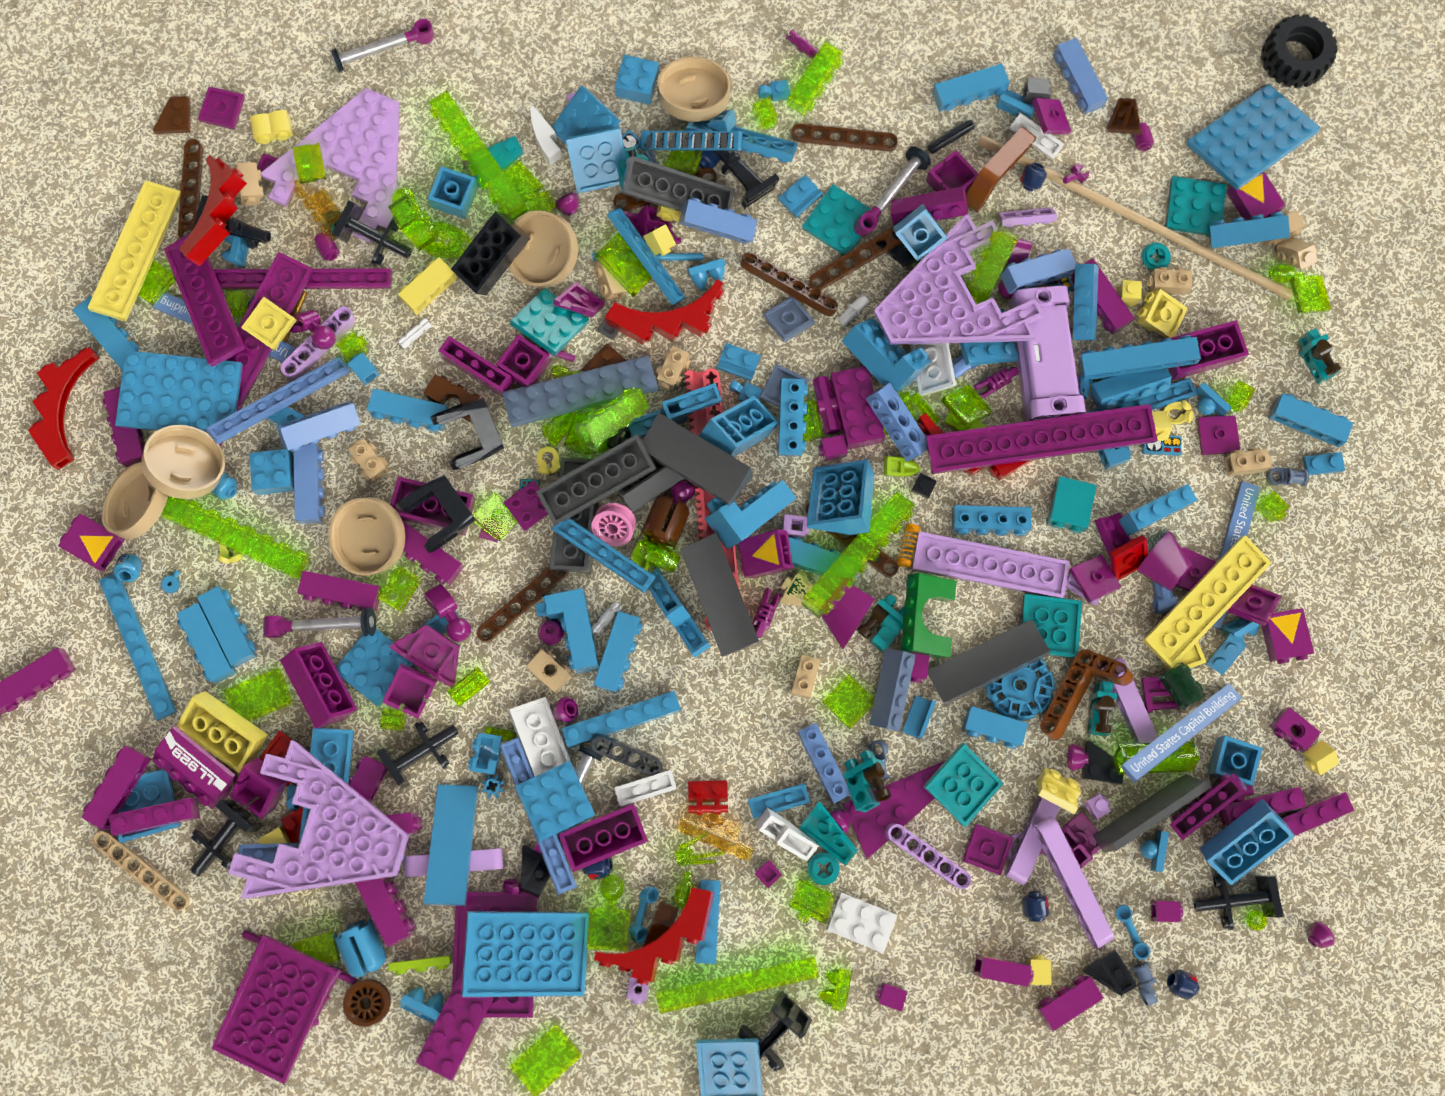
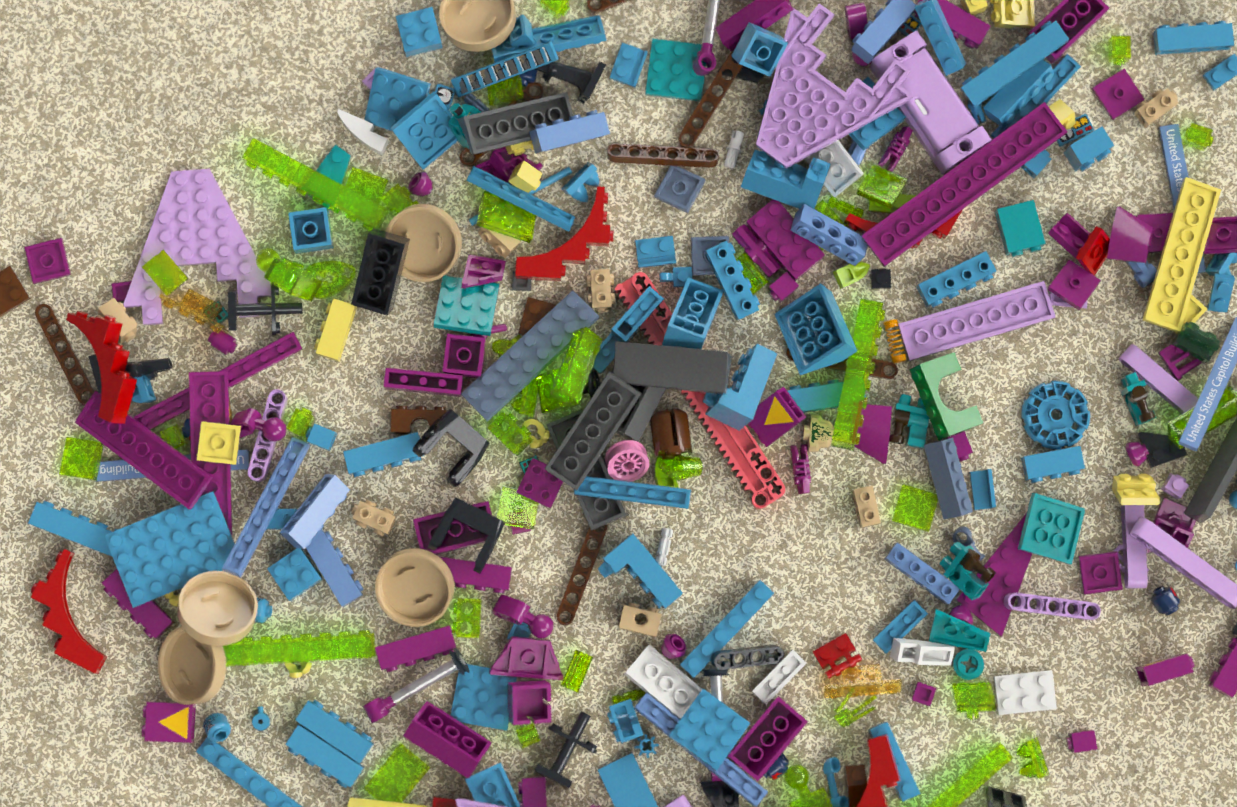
camera: 25 degrees left, 5 degrees up
light yellow plate [87,180,181,322] -> none
light yellow brick [250,110,293,144] -> none
piece [330,19,434,74] -> none
white axle [398,318,431,348] -> none
magenta cone [538,619,564,645] -> none
dark azure brick [594,611,643,694] -> none
dark azure bracket [648,567,711,658] -> none
magenta cone [670,481,695,504] -> none
clear neon green plant [674,871,694,909] -> none
dark grey arch [680,533,759,657] -> none
lavender brick [782,514,810,539] -> none
dark grey arch [928,620,1050,706] -> none
clear neon green brick [966,227,1020,304] -> none
teal plate [1021,594,1082,659] -> none
light yellow brick [1027,955,1051,985] -> none
dark orange beam [1040,649,1133,741] -> none
dark azure brick [1119,484,1198,536] -> none
light yellow piece [1164,400,1194,425] -> none
dark azure tile [1196,382,1231,416] -> none
sand blue connector [1266,467,1309,486] -> none
none -> clear neon green brick [487,412,534,456]
none -> dark azure brick [1064,126,1114,172]

